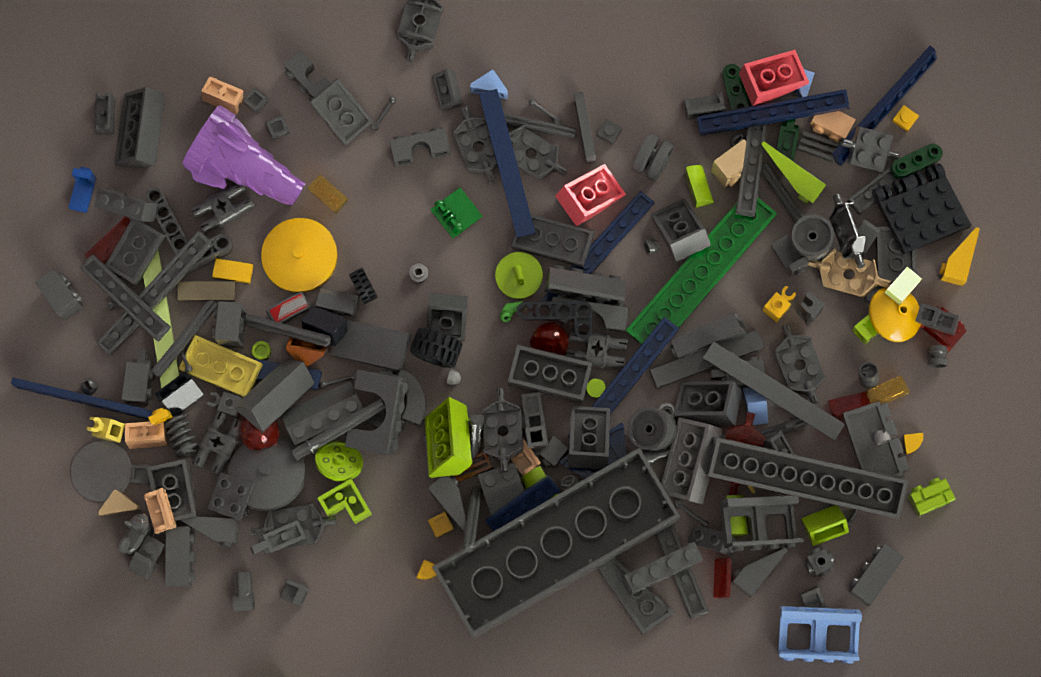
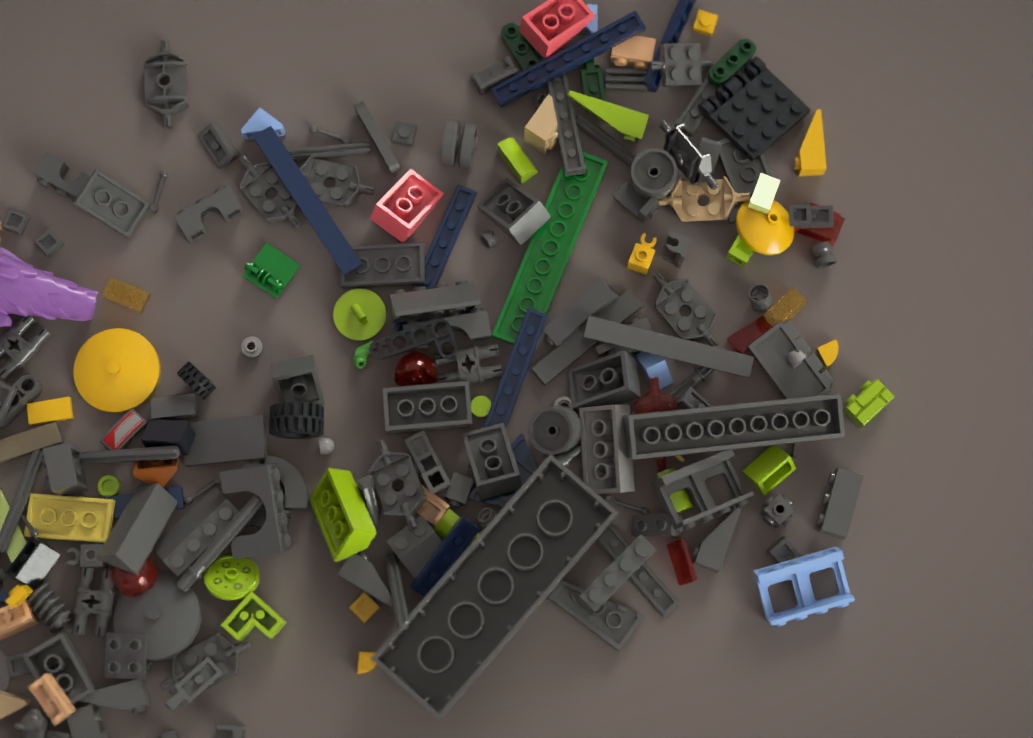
camera: 25 degrees left, 0 degrees up
dark orange tile [454,451,493,483] -> none

